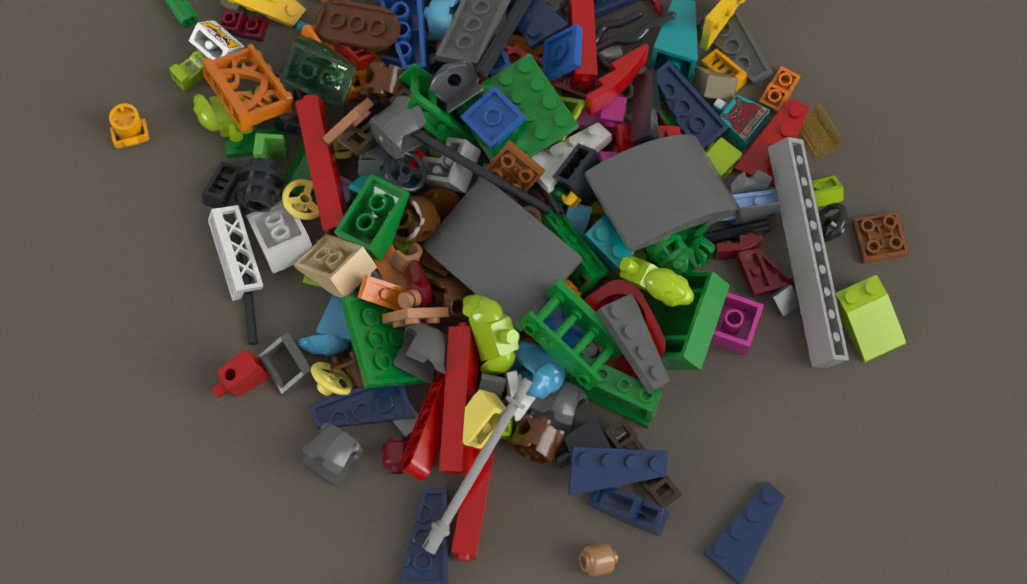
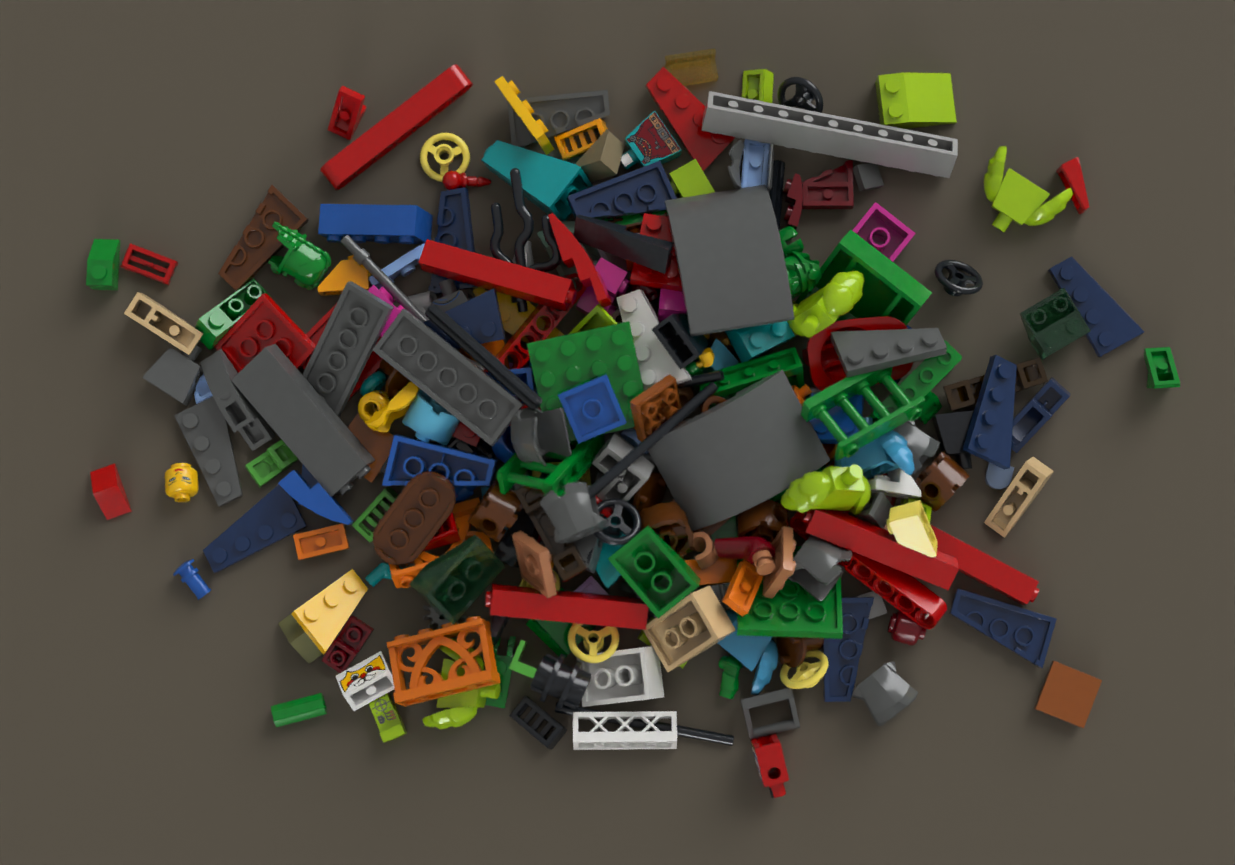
camera: 70 degrees left, 15 degrees up
light orange piece [109,103,150,149] -> none
light grey bar [422,377,533,554] -> none
blue plate [542,24,583,82] -> none
medium nougat head [579,542,618,577] -> none
orange slope [759,66,800,112] -> none
dark orange tile [851,211,909,264] -> none
none -> green arm [718,655,743,699]
none -> green plate [918,391,942,425]
none -> black piece [934,260,983,296]
none -> lime torso [983,146,1074,233]
none -> tan slope [984,457,1054,538]
none -> sand blue tile [985,462,1014,490]
none -> clear green slope [1020,288,1091,360]
none -> red slope [1056,157,1089,214]

